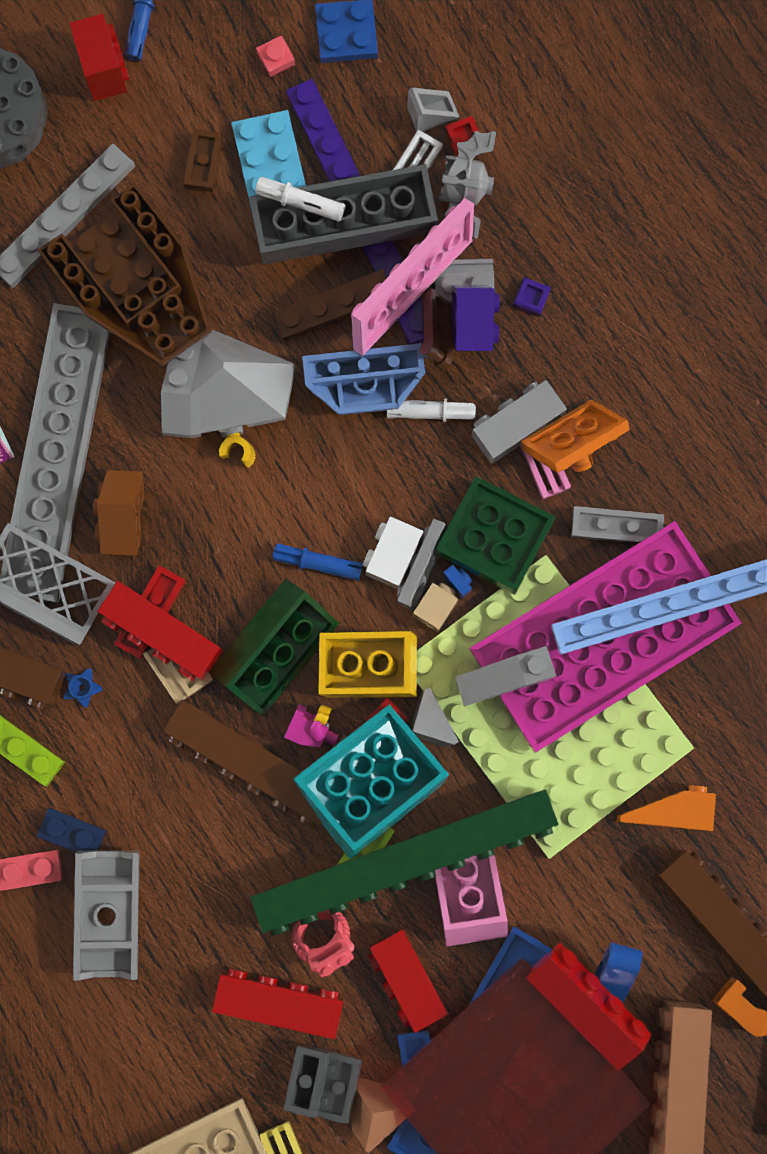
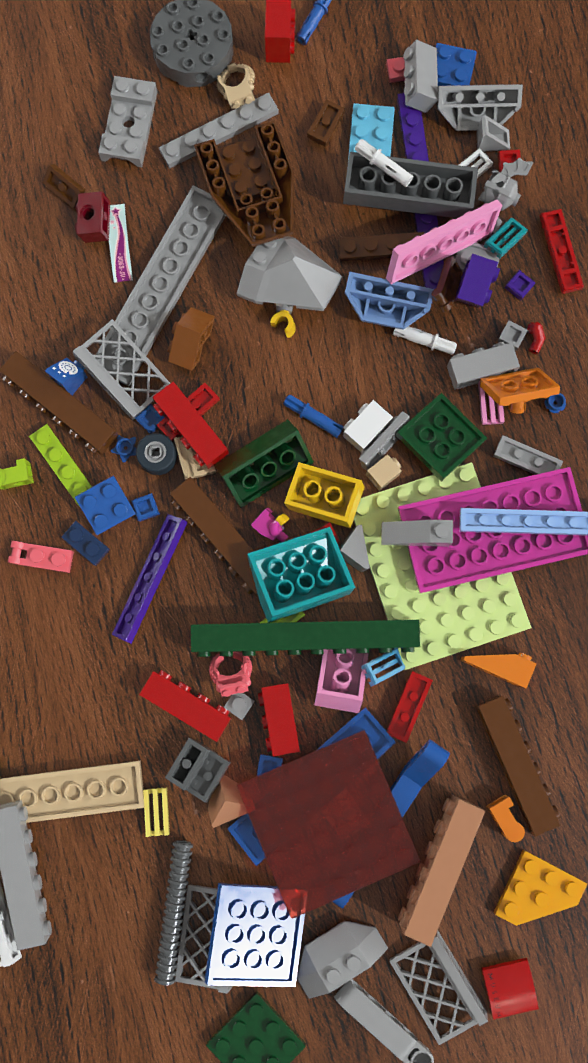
camera: 20 degrees right, 0 degrees up
light grey piece [73,850,140,981] -> none
blue plate [442,565,472,599] -> none
red brick [526,943,652,1071] -> none
none -> blue plate [75,475,136,535]
none -> dark purple plate [112,514,188,644]
none -> blue tile [131,493,160,522]
none -> blue tile [135,404,164,434]
none -> black wheel [136,433,177,475]
none -> tan piece [217,63,255,109]
none -> light grey plate [224,693,255,720]
none -> dark azure tile [361,648,406,686]
none -> red plate [386,671,433,743]
none -> light grey brick [403,40,438,113]
none -> light grey wedge [437,84,523,131]
none -> teal tile [484,217,528,259]
none -> light grey plate [498,320,528,351]
none -> red arm [527,322,546,355]
none -> red plate [539,209,584,294]
none -> blue plate [545,393,566,413]

